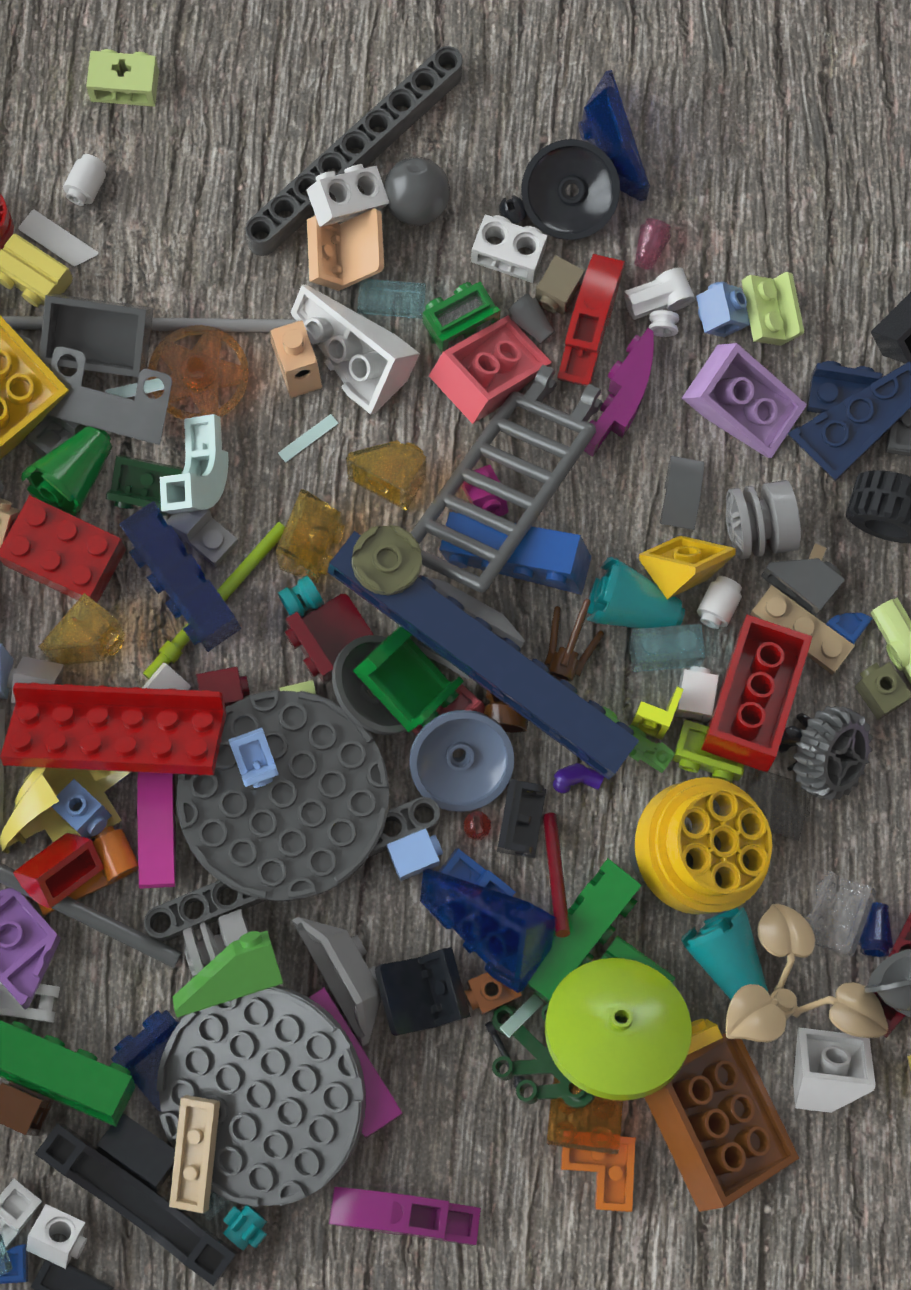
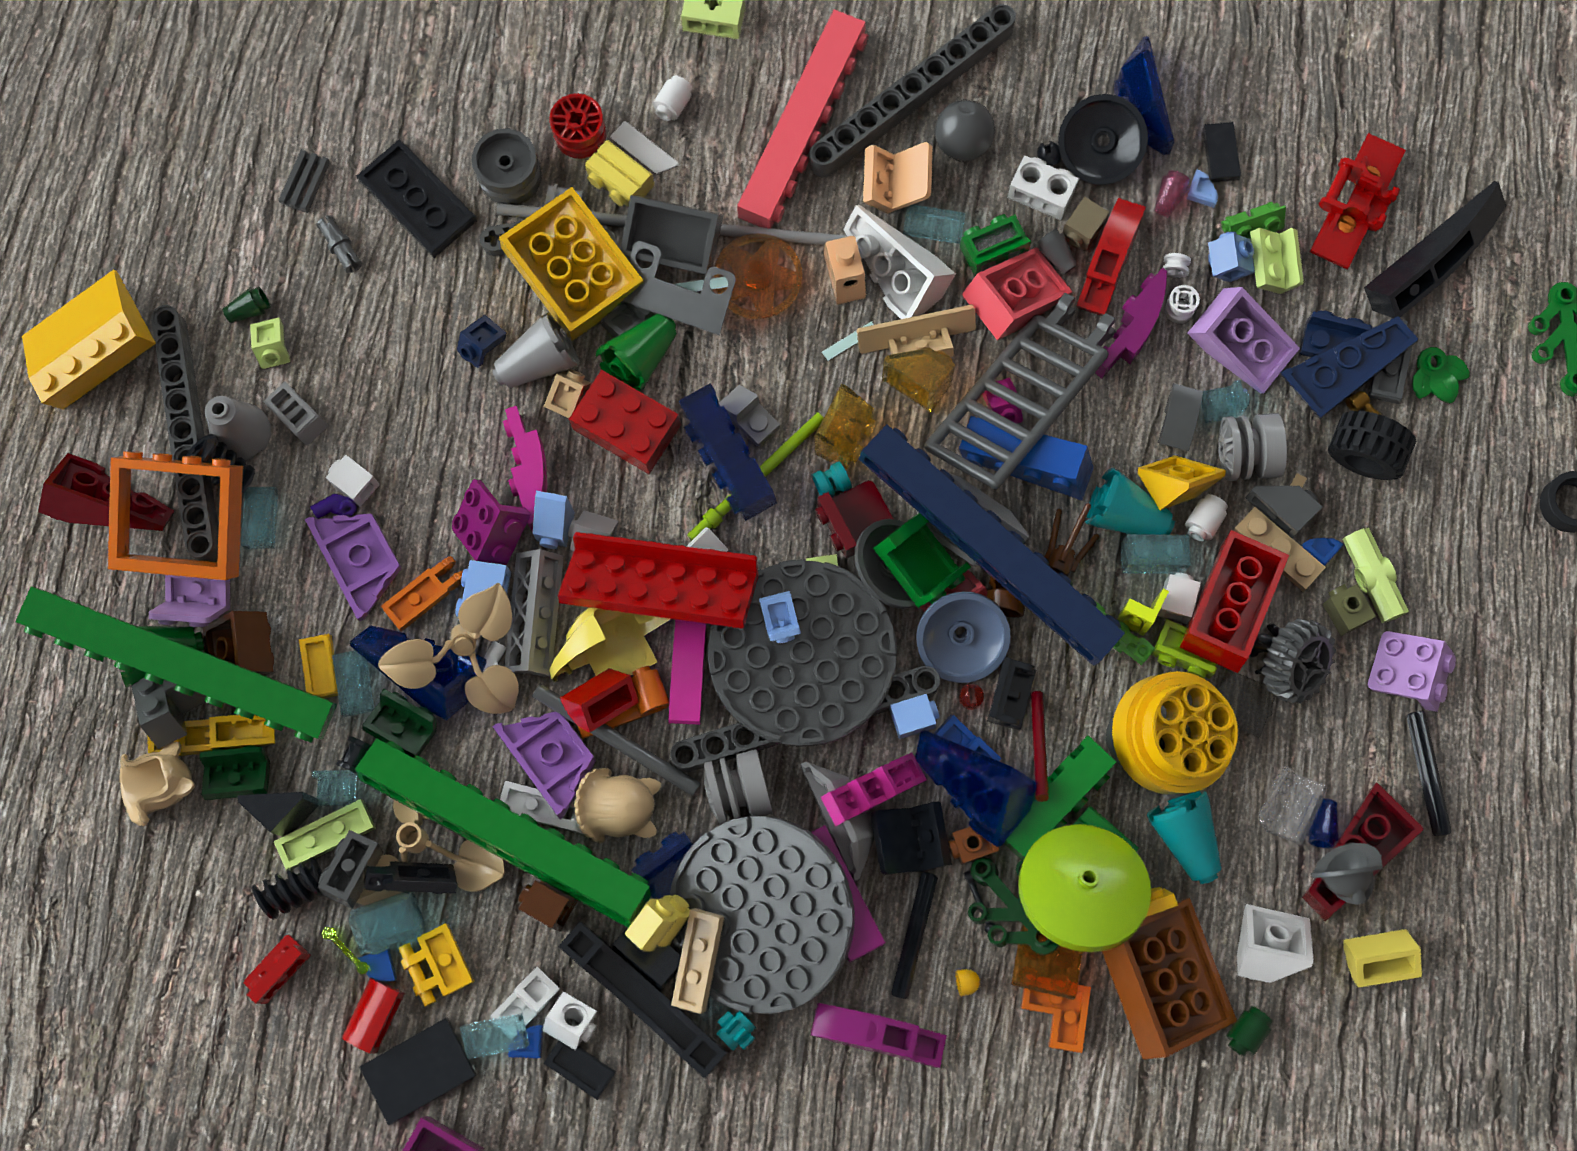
camera: 15 degrees right, 0 degrees up
clear yellow slope [38,593,125,665] -> none
medium blue brick [51,779,112,839] -> none
dark green bracket [106,455,184,516] -> none
light aqua arch [160,414,229,514] -> none
bright green slope [172,931,283,1018] -> none
dark red brick [196,666,250,707] -> none
white brick [306,164,389,227] -> none
olive tile [351,525,422,596] -> none
light aqua piece [500,994,543,1037] -> none
dark purple arm [553,763,604,794] -> none
white piece [624,267,695,320] -> none
tan plant [726,904,888,1043] -> none
none -> tan hair [574,767,661,844]
none -> light yellow brick [625,895,690,951]
none -> coral brick [737,9,868,228]
none -> dark pink slope [821,752,927,826]
none -> tan bracket [857,305,976,368]
none -> black axle [891,872,938,999]
none -> yellow hinge [955,969,980,997]
none -> white wheel [1164,285,1200,324]
none -> light blue tile [1186,169,1218,208]
none -> clear light blue bracket [1201,380,1250,423]
none -> black tile [1203,122,1241,182]
none -> bright green hinge [1221,202,1286,240]
none -> dark green brick [1226,1006,1273,1057]
none -> red piece [1310,133,1406,270]
none -> pearl gold hand [1345,391,1382,415]

